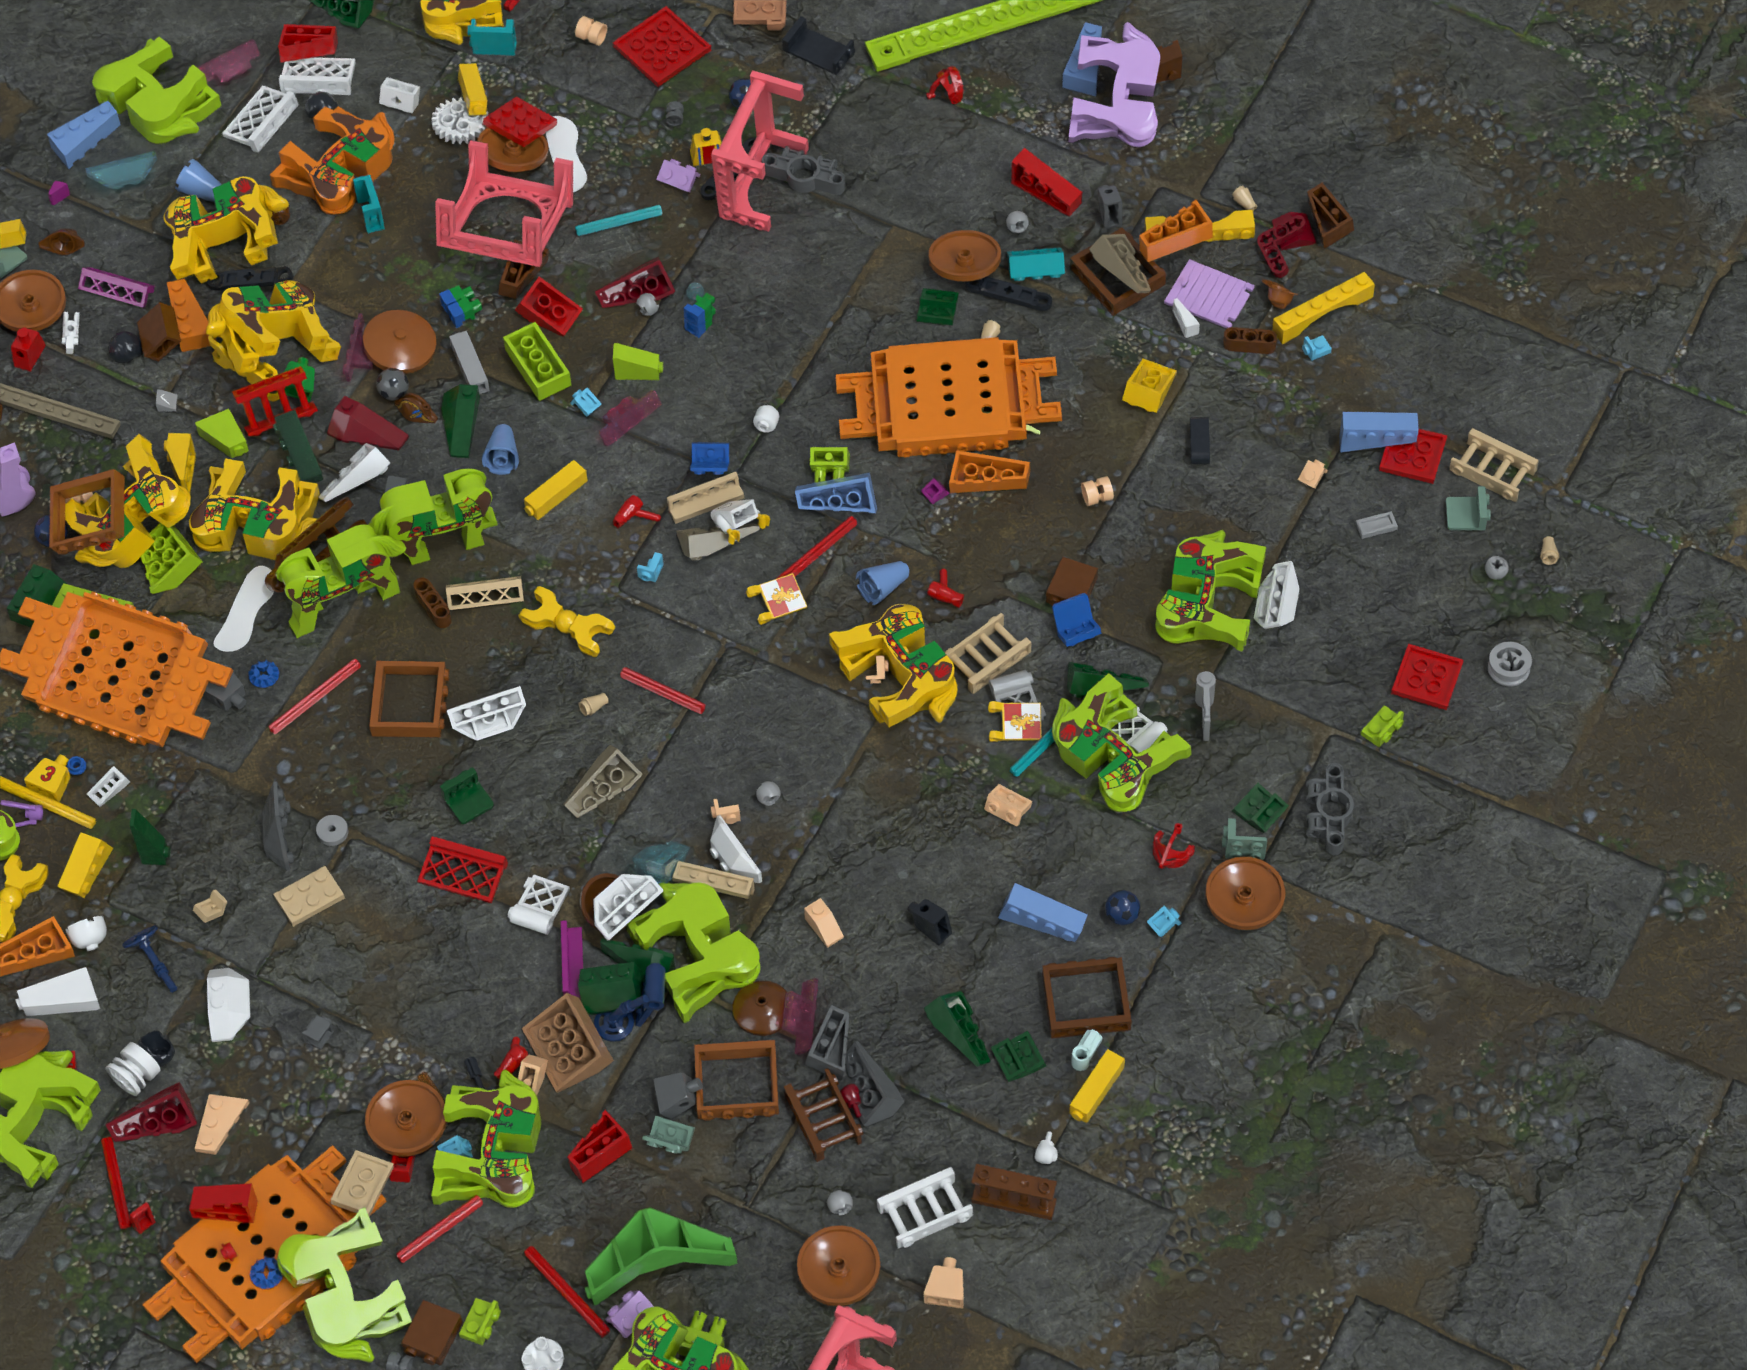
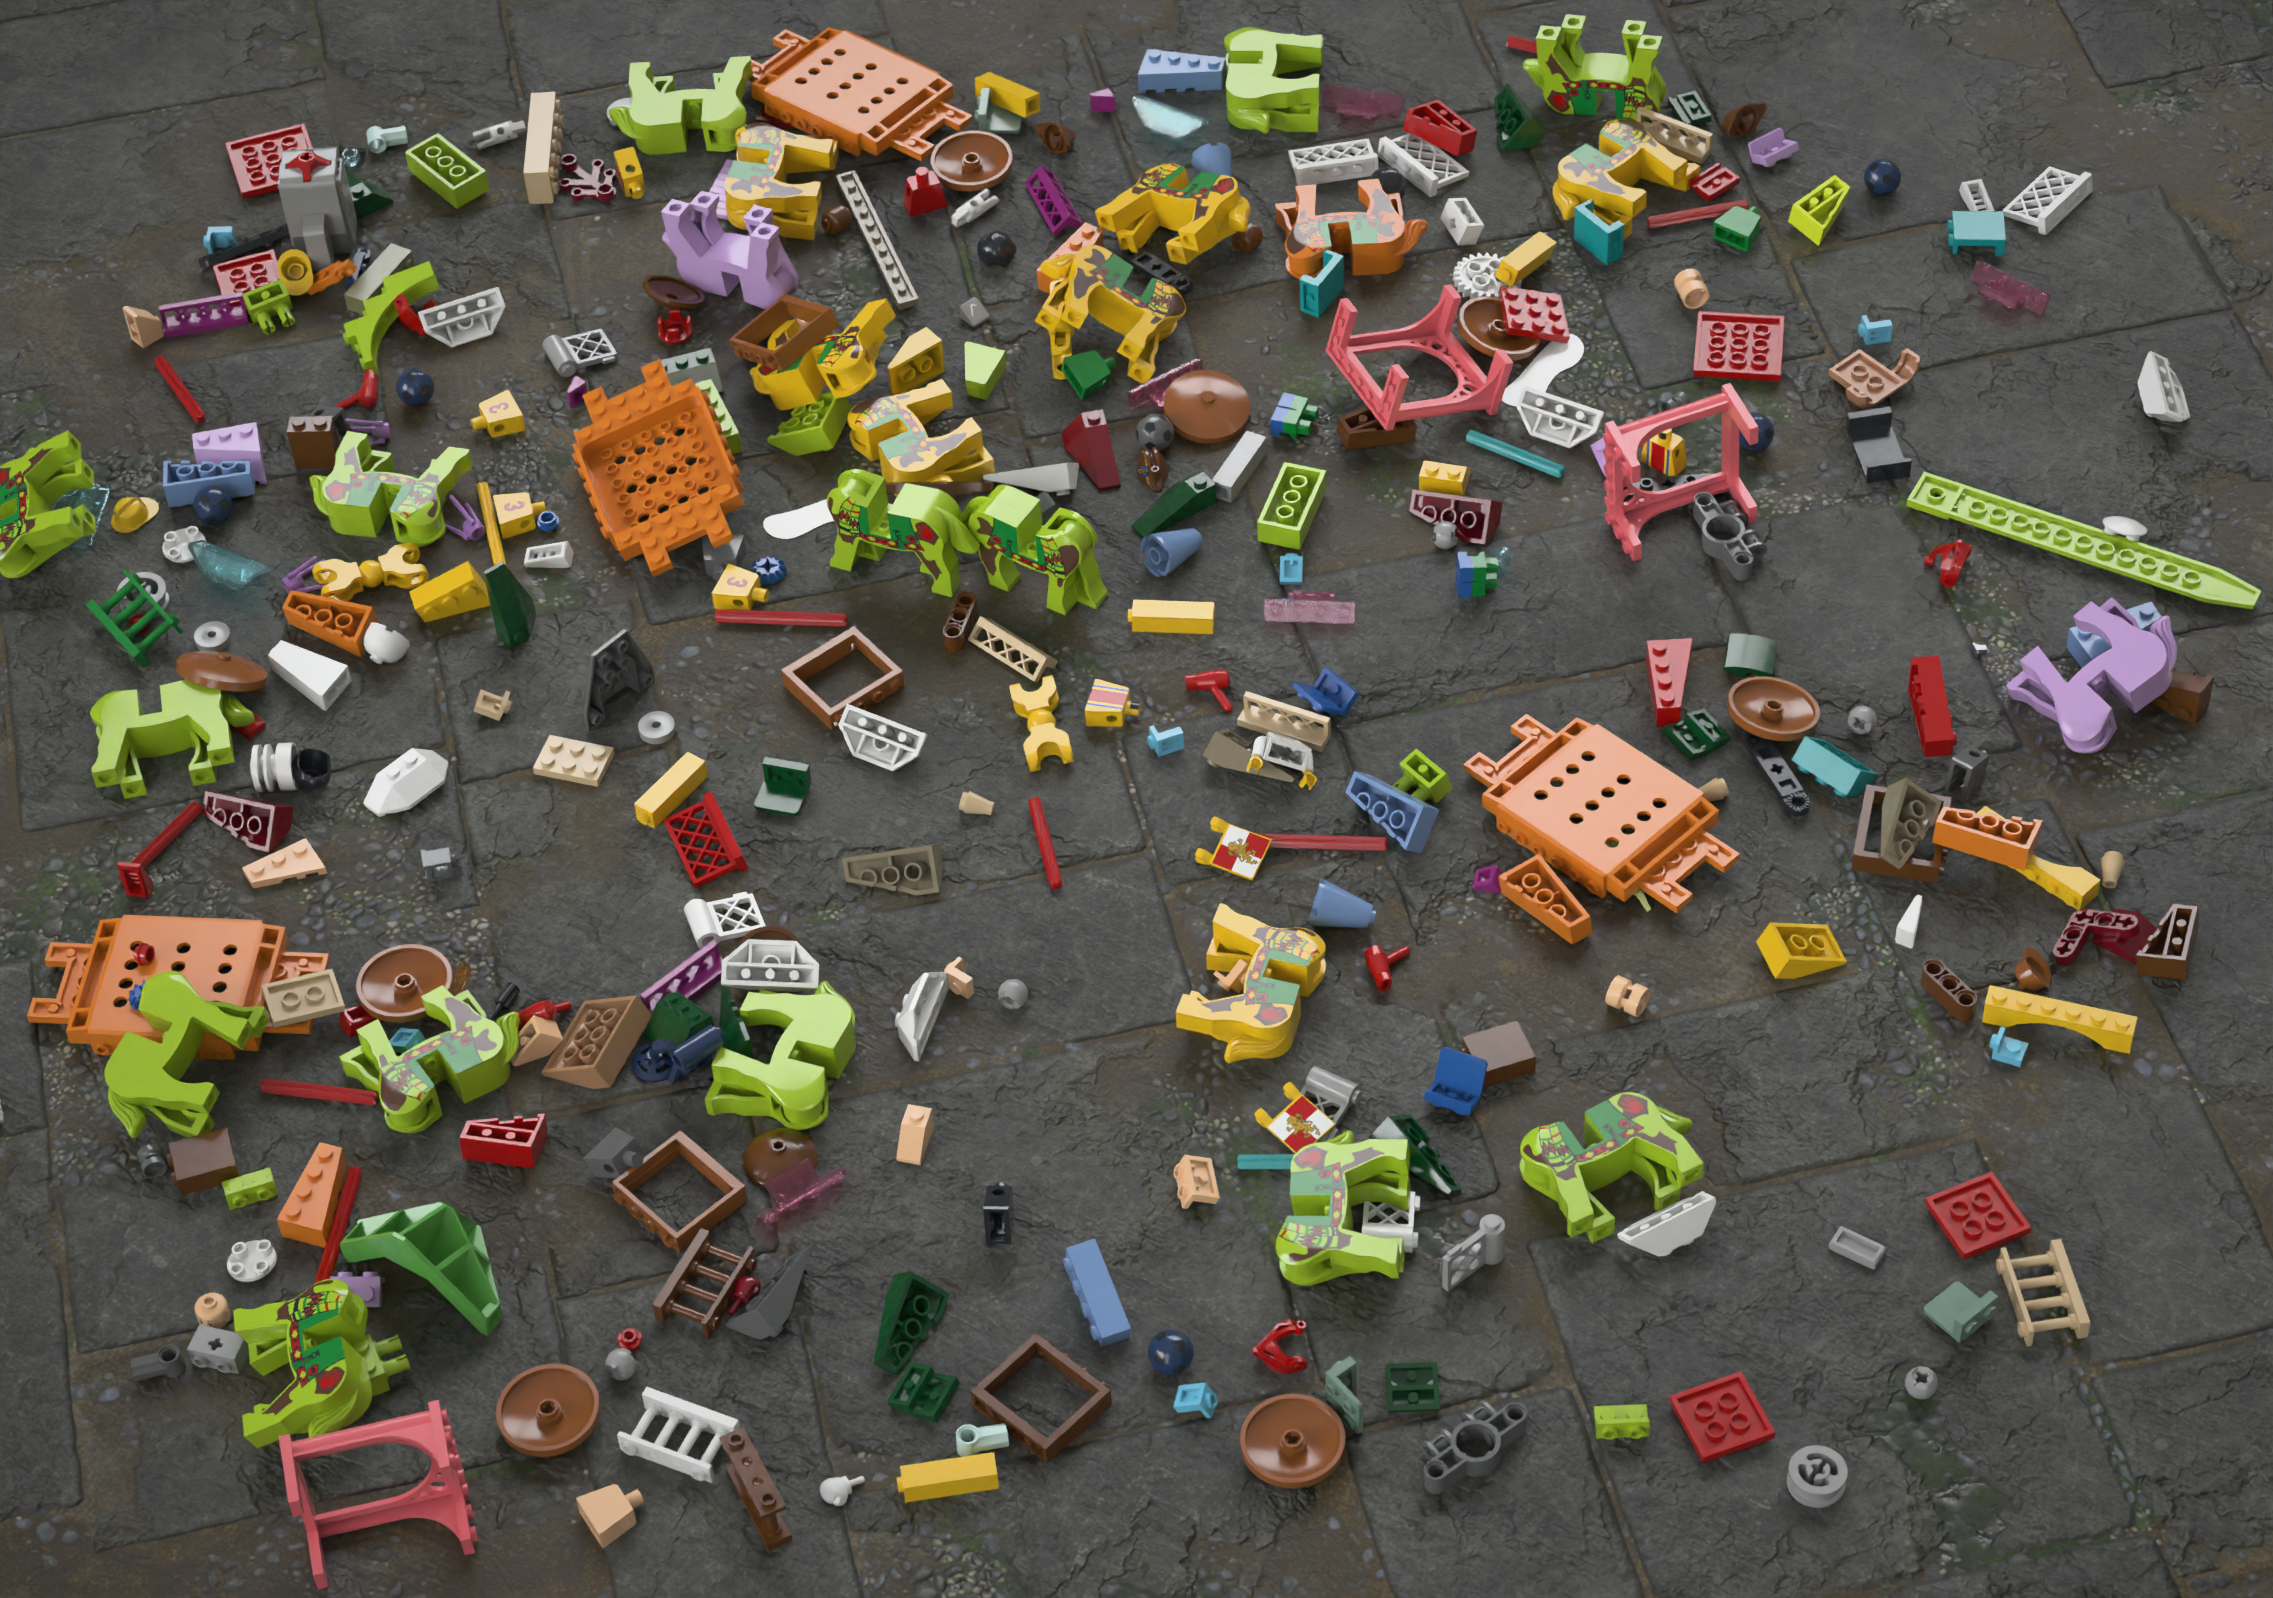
camera: 50 degrees right, 10 degrees down
dark blue dish [122,925,177,992] -> none
reddish brown brick [137,302,181,362] -> none
red wedge [189,1183,258,1223] -> none
red fence [232,366,318,437] -> none
clear green wedge [272,409,323,483] -> none
red slope [515,277,583,337] -> none
lime slope [613,343,663,380] -> none
clear light blue wedge [632,841,690,883] -> none
sand green bracket [642,1116,695,1154] -> none
tan fence [672,861,755,899] -> none
white head [753,405,780,432] -> none
dark grey wedge [805,1005,849,1081] -> none
tan fence [945,613,1031,694] -> none
lavender door [1164,259,1255,329] -> none
black beam [1190,417,1210,464] -> none
light nougat bracket [1298,459,1328,489] -> none
medium blue wedge [1339,412,1419,452] -> none
tan cone [1540,536,1559,565] -> none
none -> orange wedge [277,1142,347,1248]
none -> red plate [617,1328,642,1353]
none -> yellow brick [634,752,708,829]
none -> yellow torso [712,564,769,610]
none -> yellow torso [1085,679,1141,727]
none -> yellow slope [1419,461,1472,496]
none -> white wedge [1516,386,1604,449]
none -> wedge [1646,638,1692,727]
none -> slope [1723,633,1777,677]

